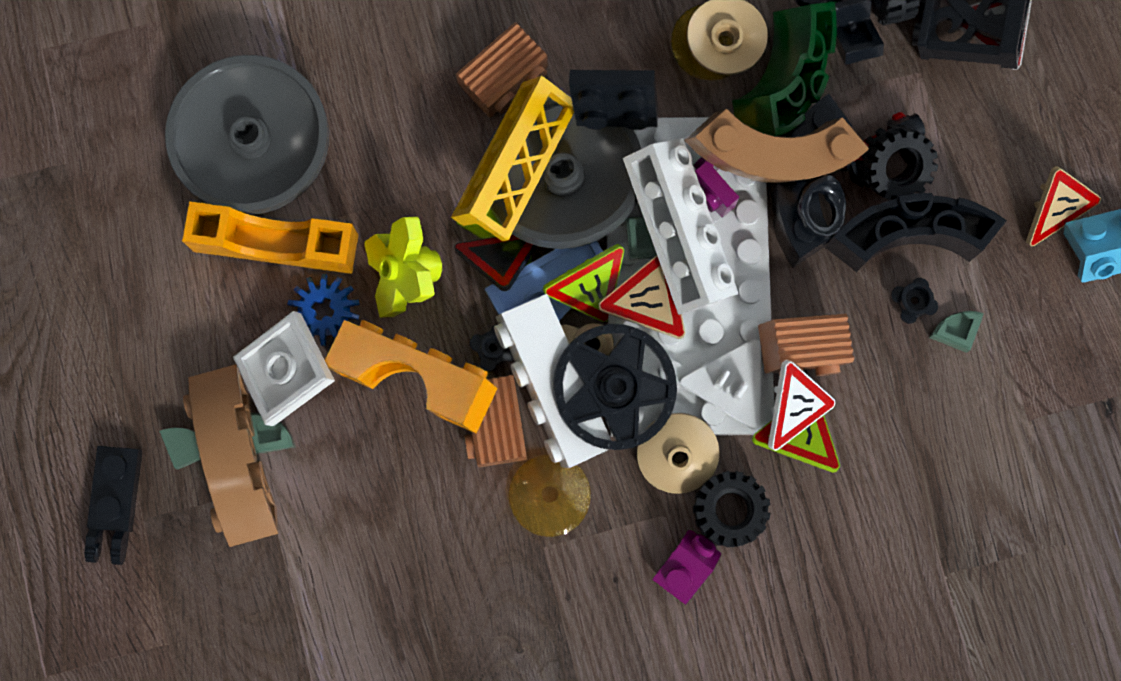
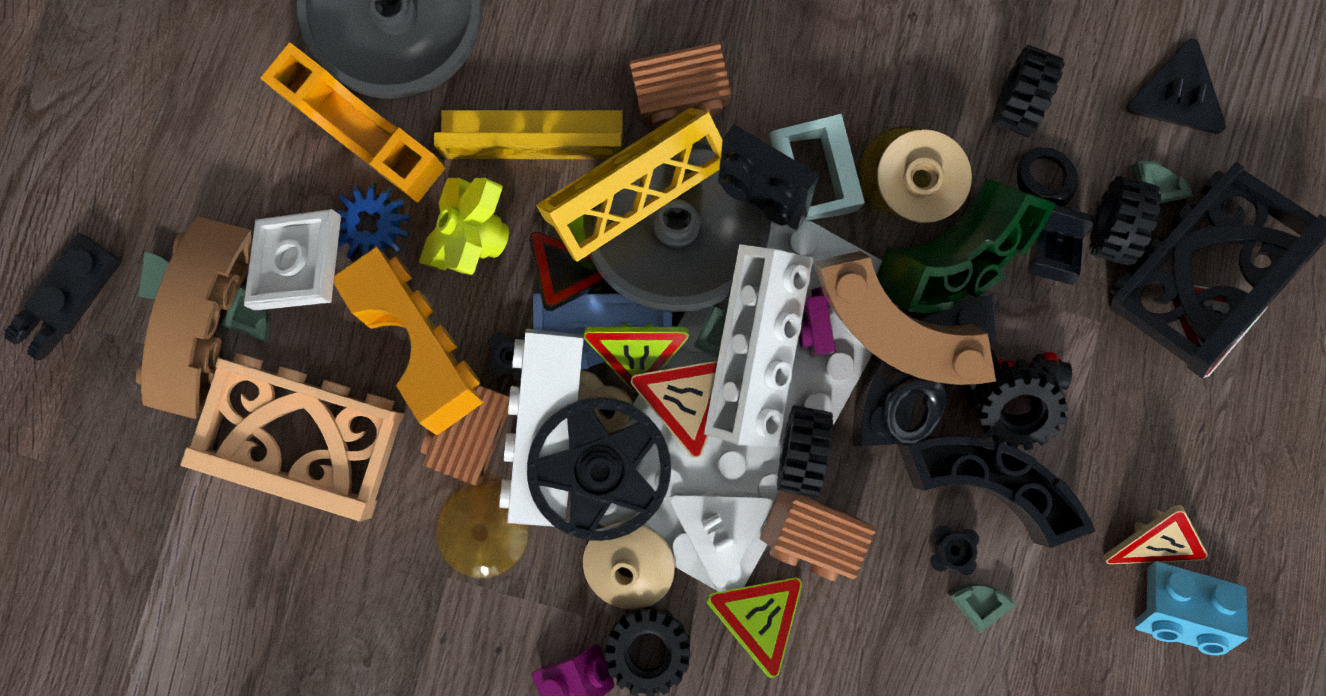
camera: 35 degrees right, 5 degrees up
piece [768,360,835,451] -> none
none -> light nougat fence [180,353,404,521]
none -> yellow fence [434,110,623,159]
none -> light aqua tile [769,114,865,221]
none -> black tyre [777,405,833,498]

